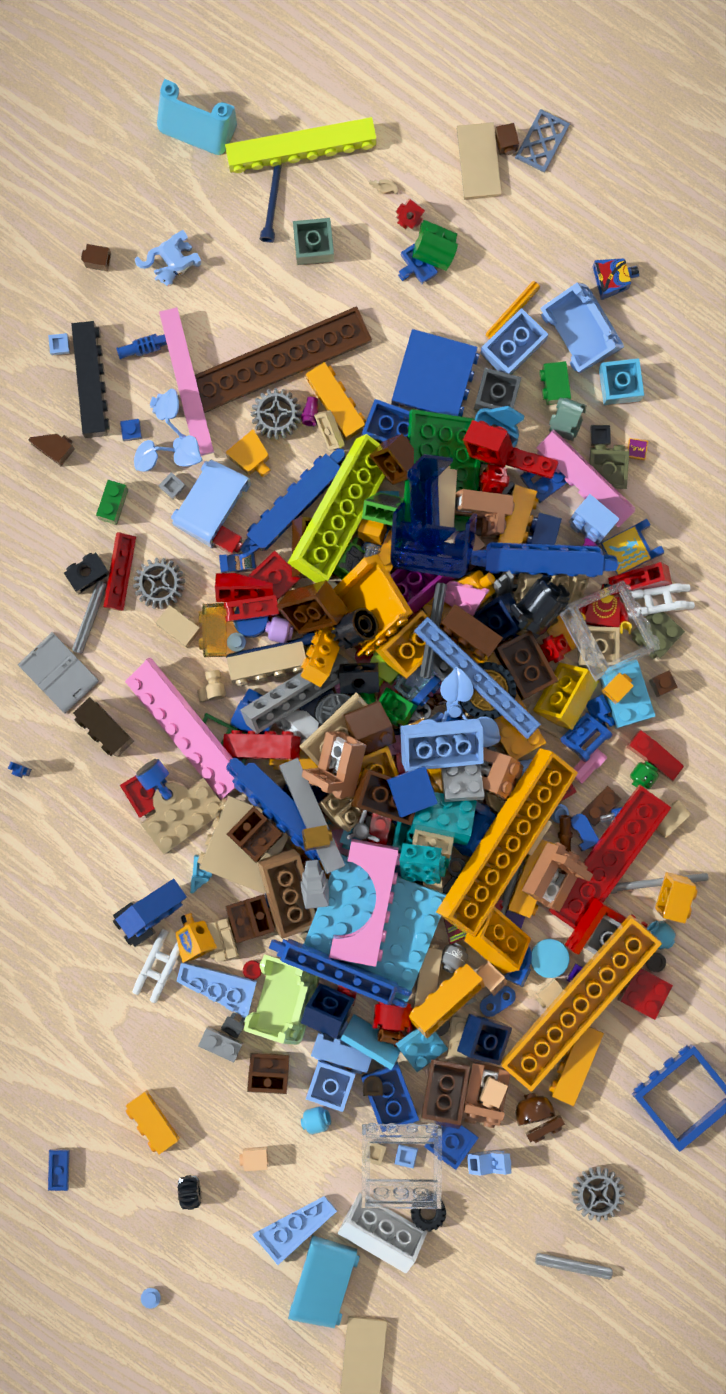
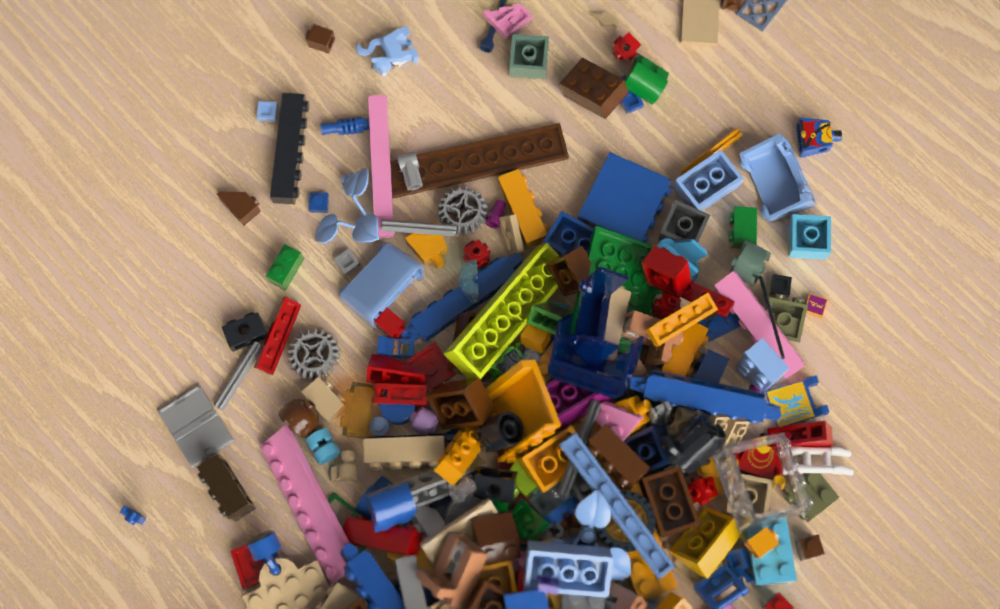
camera: 15 degrees right, 10 degrees down
none -> reddish brown cylinder [278,399,319,437]
none -> medium azure wheel [305,428,341,465]
none -> blue brick [368,483,416,533]
none -> light grey axle [381,220,457,236]
none -> light grey piece [397,151,423,191]
none -> clear bush [449,477,476,503]
none -> clear light blue cylinder [458,260,479,303]
none -> red brick [462,240,491,271]
none -> bright pink wing [482,4,533,40]
none -> dark purple tile [536,575,560,595]
none -> reddish brown brick [559,57,629,119]
none -> light orange plate [646,293,718,347]
none -> black axle [759,276,785,359]

